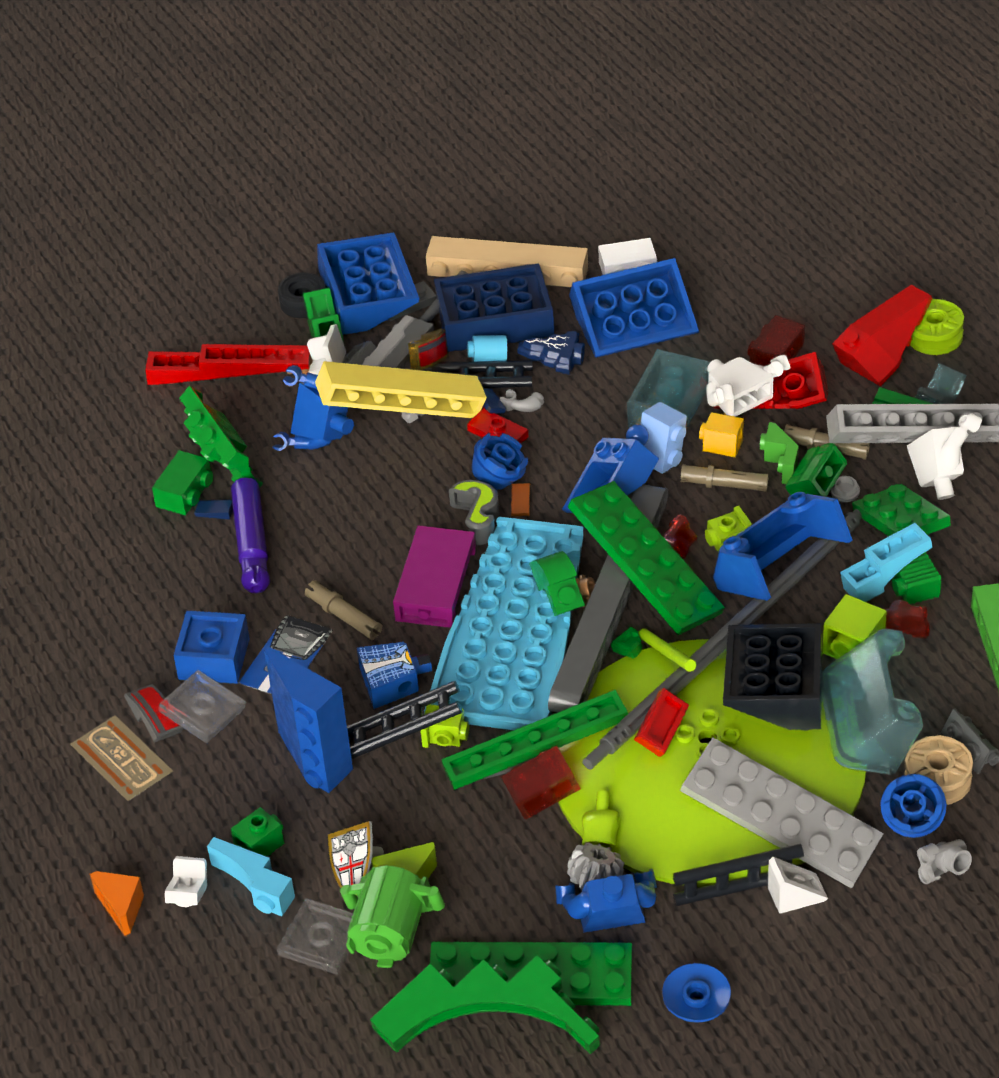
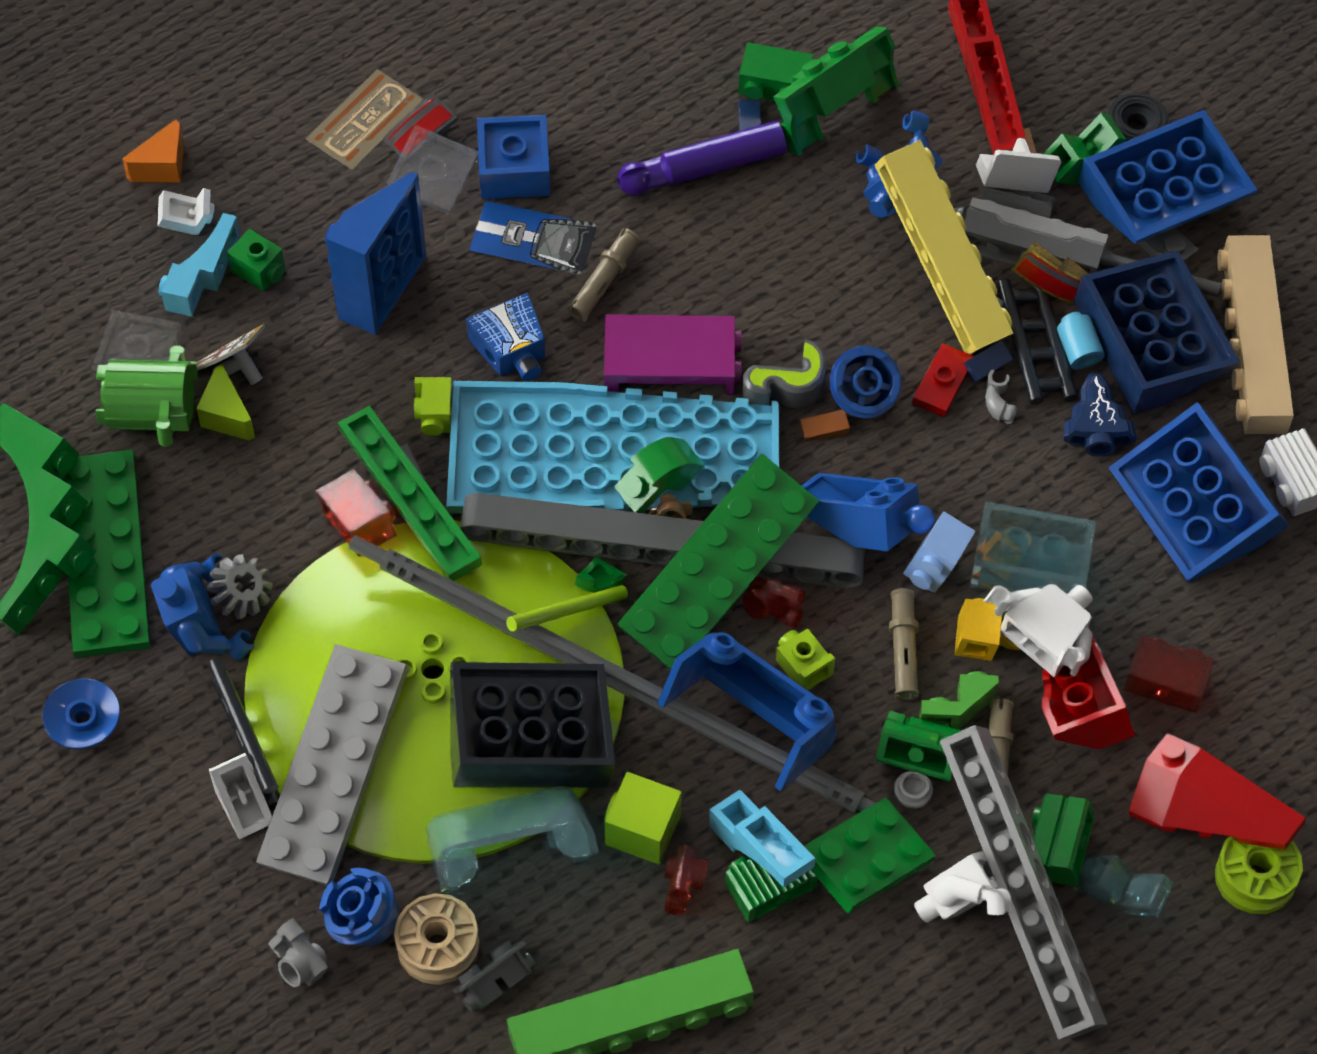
camera: 75 degrees right, 15 degrees up
black bar [347,681,463,759] -> none
lime piece [582,790,620,850] -> none
red tile [634,688,689,757] -> none

